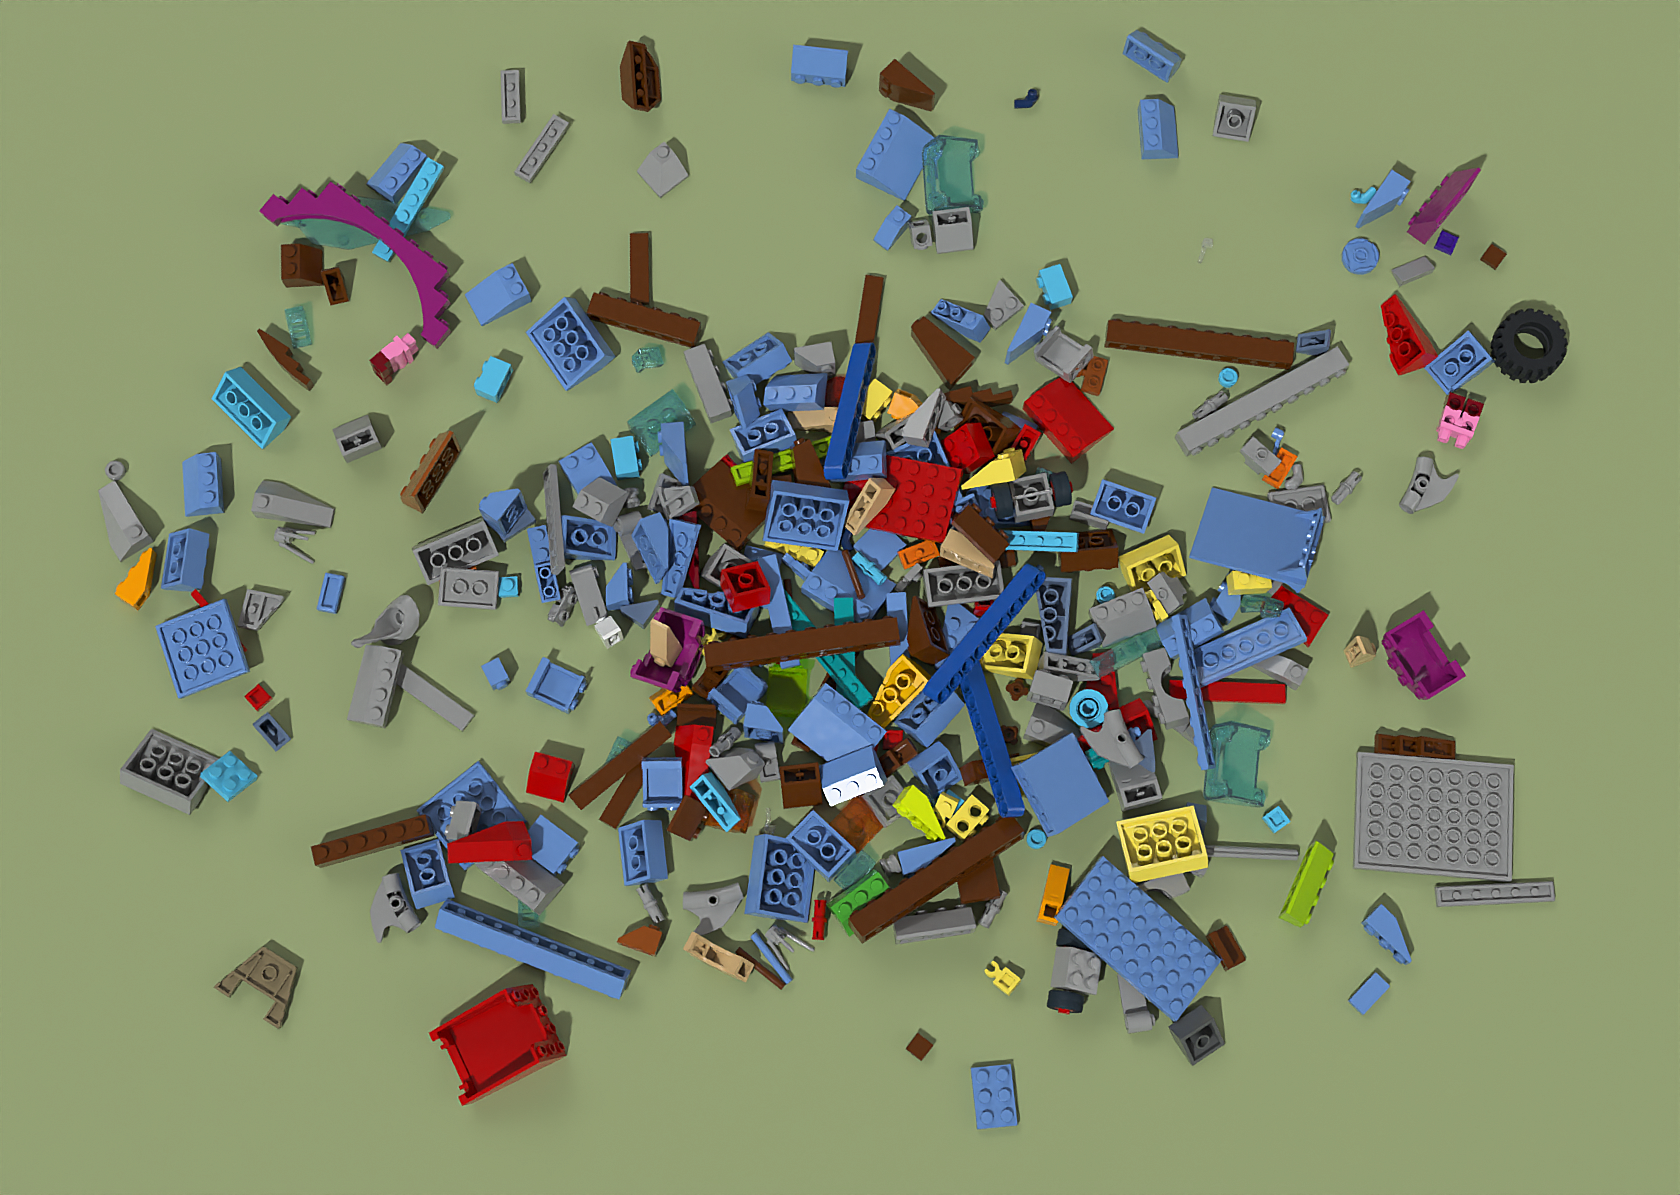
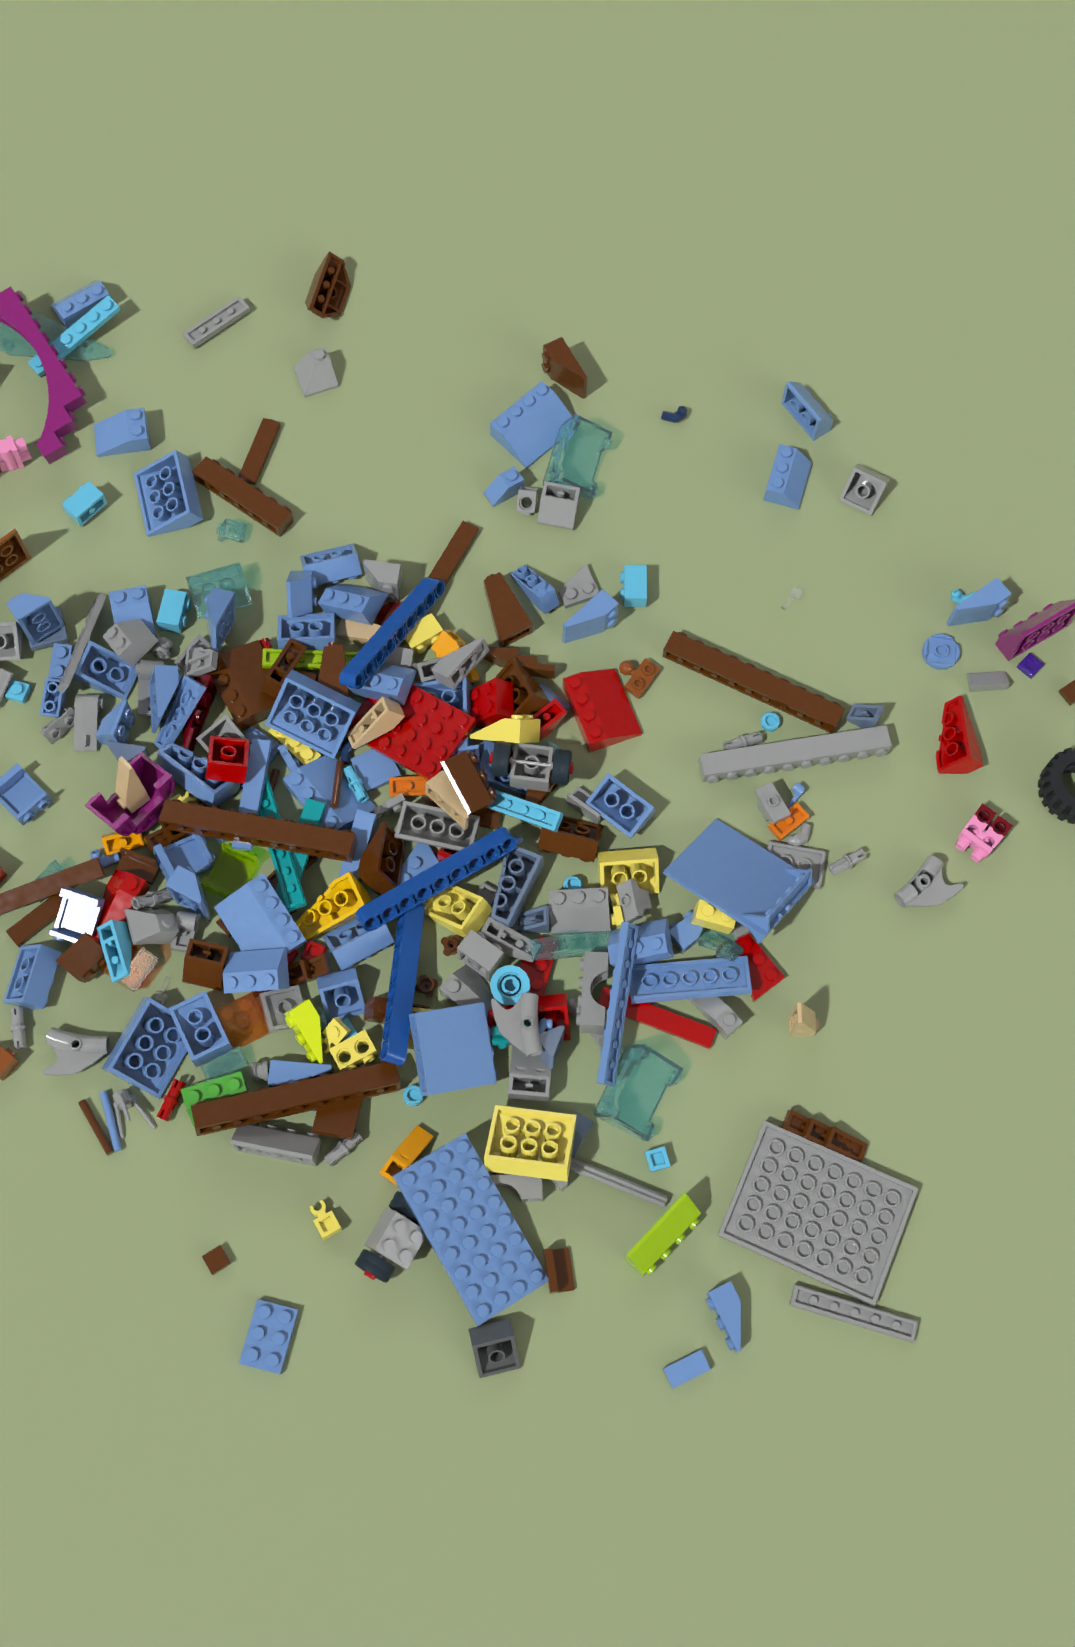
camera: 20 degrees right, 5 degrees down
light grey plate [500,70,521,124] -> none
white slope [594,616,624,649] -> none
light grey brick [683,344,734,424] -> none
tan arch [683,932,754,983] -> none
medium blue slope [791,45,848,88] -> none
light grey brick [936,400,963,432] -> none
light grey panel [1034,326,1094,383] -> none
light grey door [1117,974,1155,1034] -> none
magenta cylinder [1381,610,1466,700] -> none
medium blue slope [1425,331,1495,395] -> none

